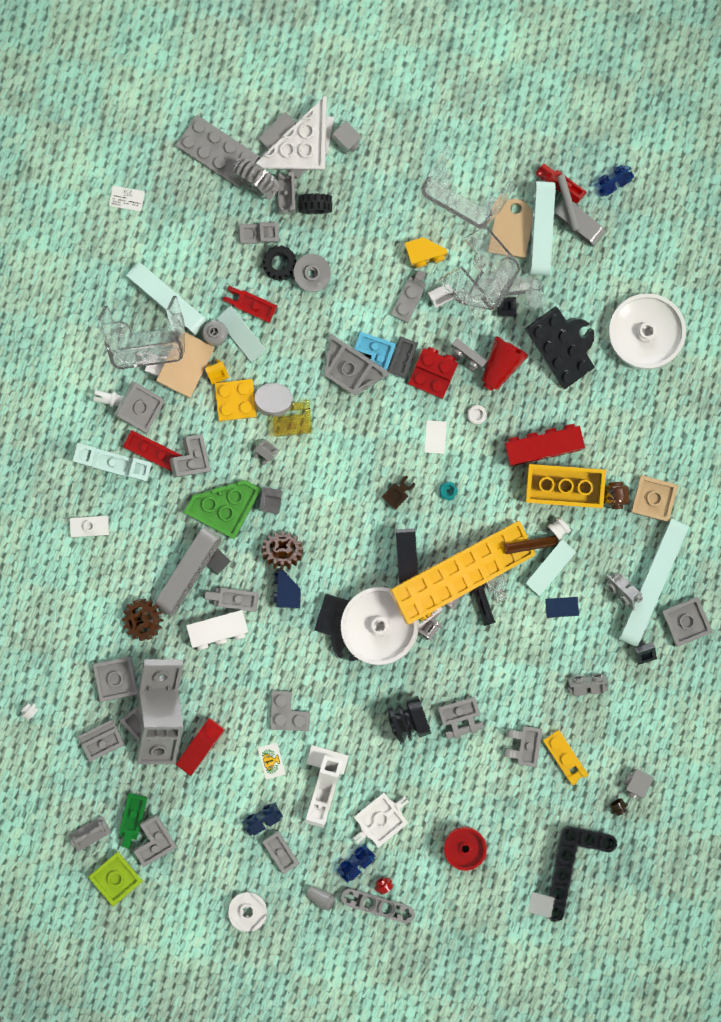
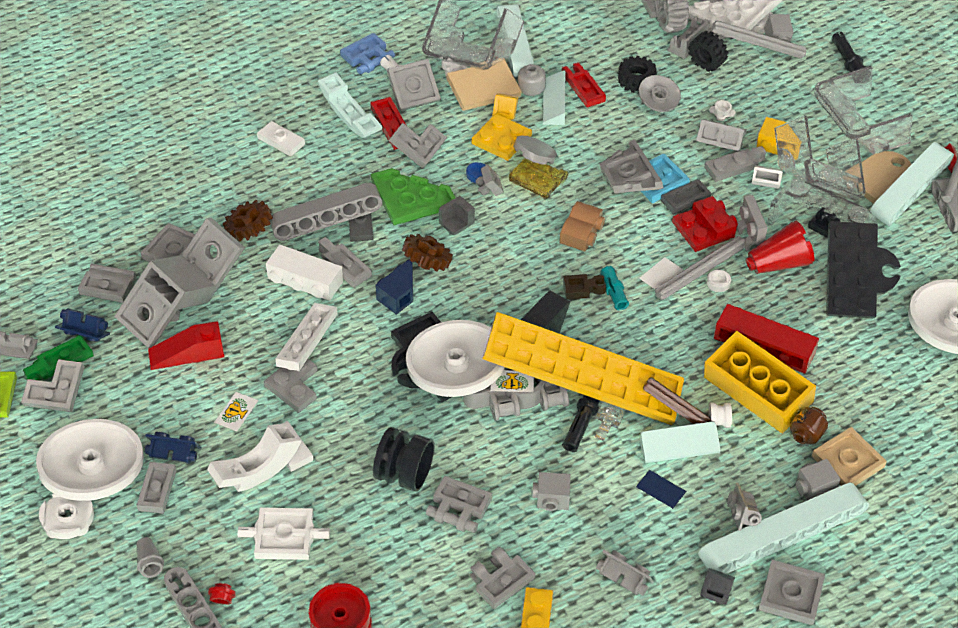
camera: 35 degrees right, 35 degrees down
white plate [20,703,38,721] -> none
light grey slope [238,222,279,244] -> none
clear blue hinge [337,844,376,883] -> none
teal plate [439,482,458,501] -> none
none -> white dish [36,419,144,500]
none -> dark blue hinge [55,308,110,342]
none -> white plate [276,303,337,371]
none -> medium blue plate [340,33,395,75]
none -> blue tile [466,162,486,183]
none -> light grey brick [532,472,571,511]
none -> medium nougat brick [560,201,605,251]
none -> teal pin [600,266,629,311]
none -> light grey axle [655,236,746,300]
none -> light grey hinge [696,119,747,151]
none -> white plate [709,100,735,121]
none -> light grey axle [712,20,806,58]
none -> light grey brick [796,459,840,500]
none -> black pin [832,32,870,83]

